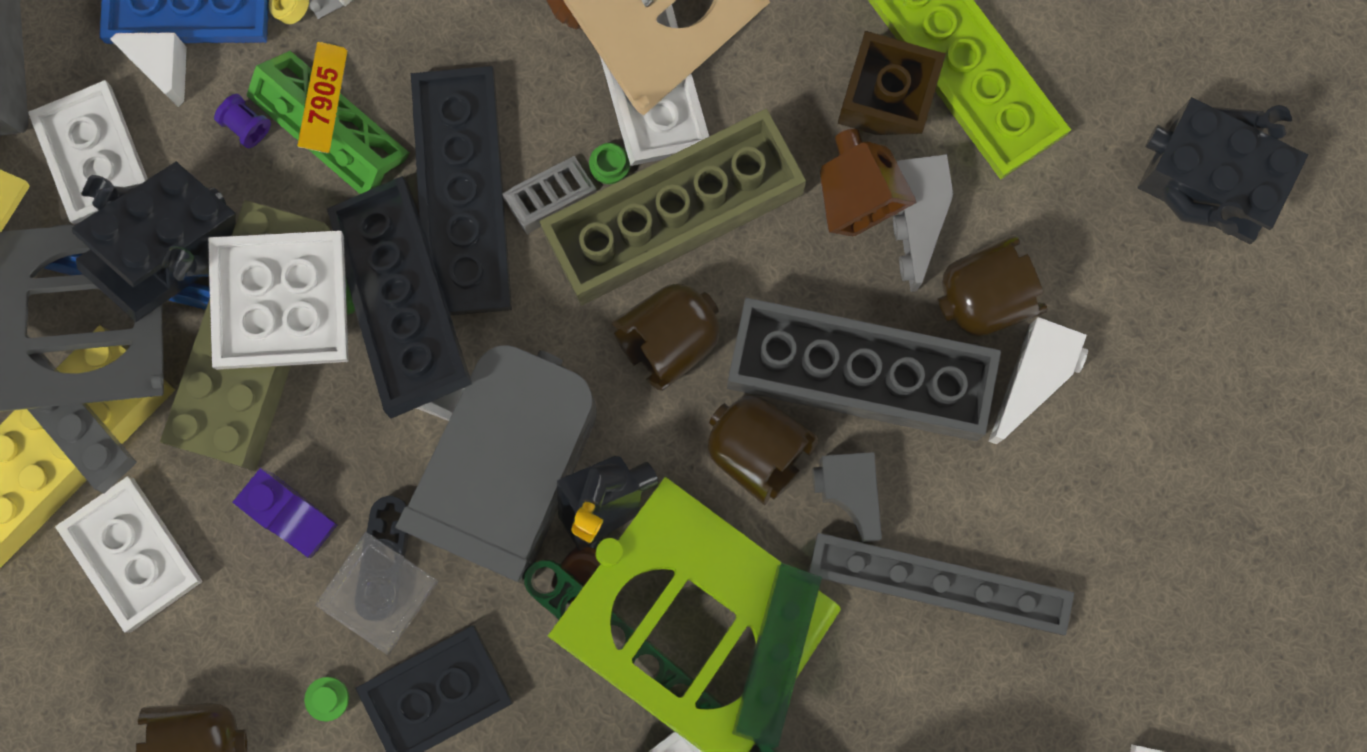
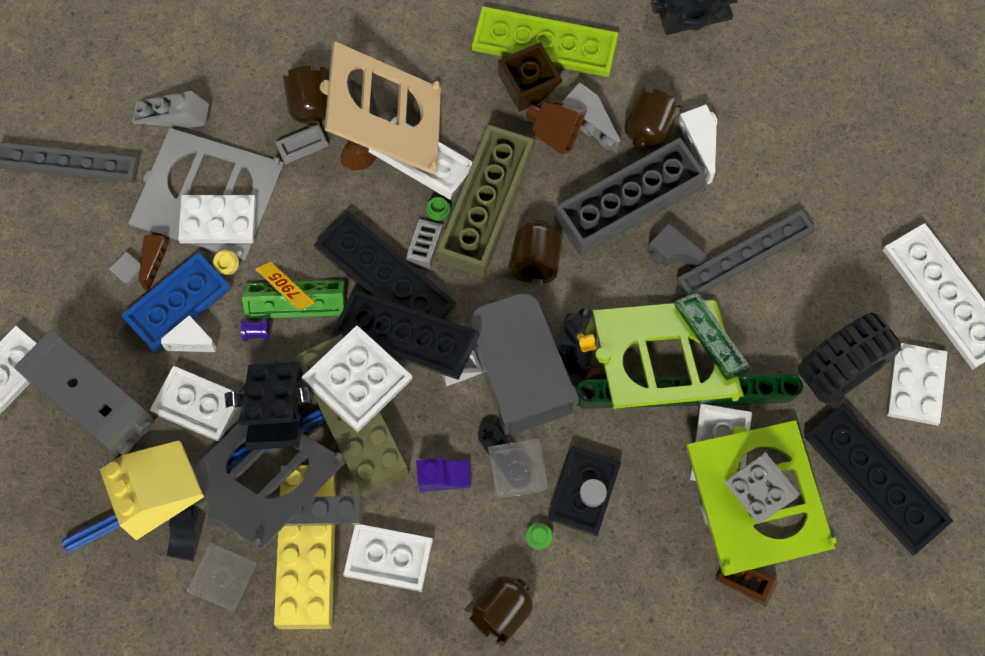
camera: 45 degrees left, 10 degrees down
dark brown cylinder [708,396,818,505] -> none
none -> light grey tile [580,479,607,507]

